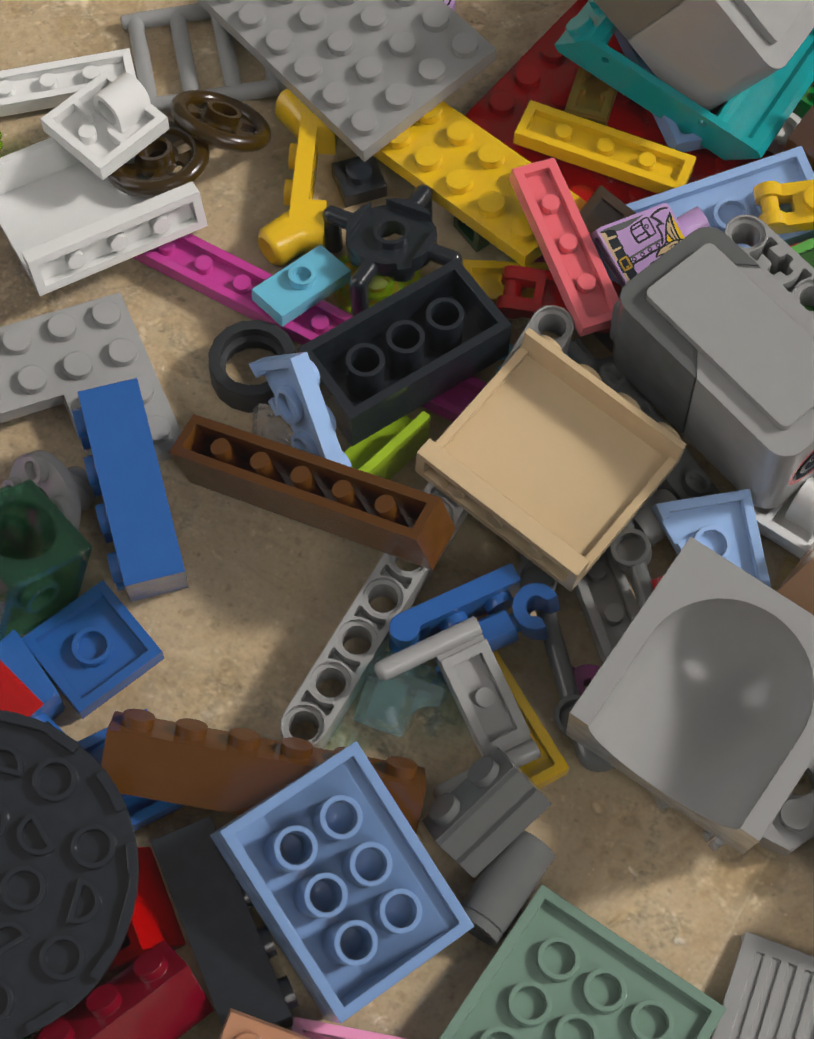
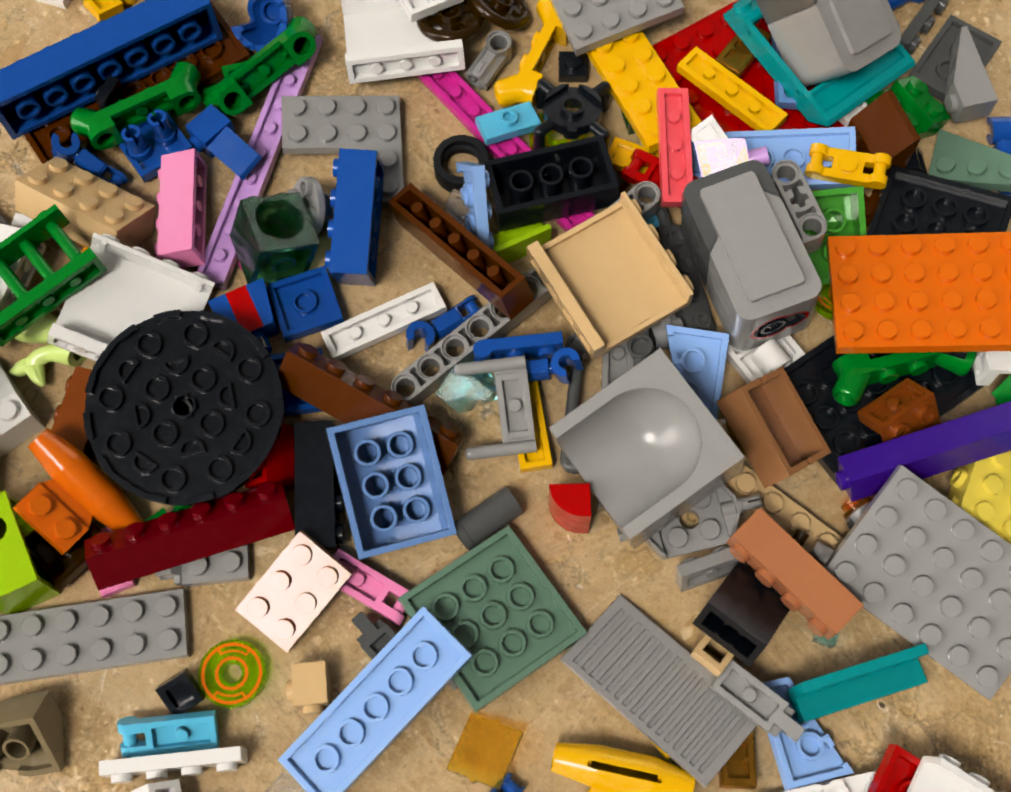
camera: 25 degrees right, 5 degrees up
dark grey brick [422,747,551,878] -> none
none -> white plate [320,282,447,360]
none -> blue piece [406,295,481,352]
none -> light grey piece [465,30,512,90]
none -> red brick [548,483,591,534]

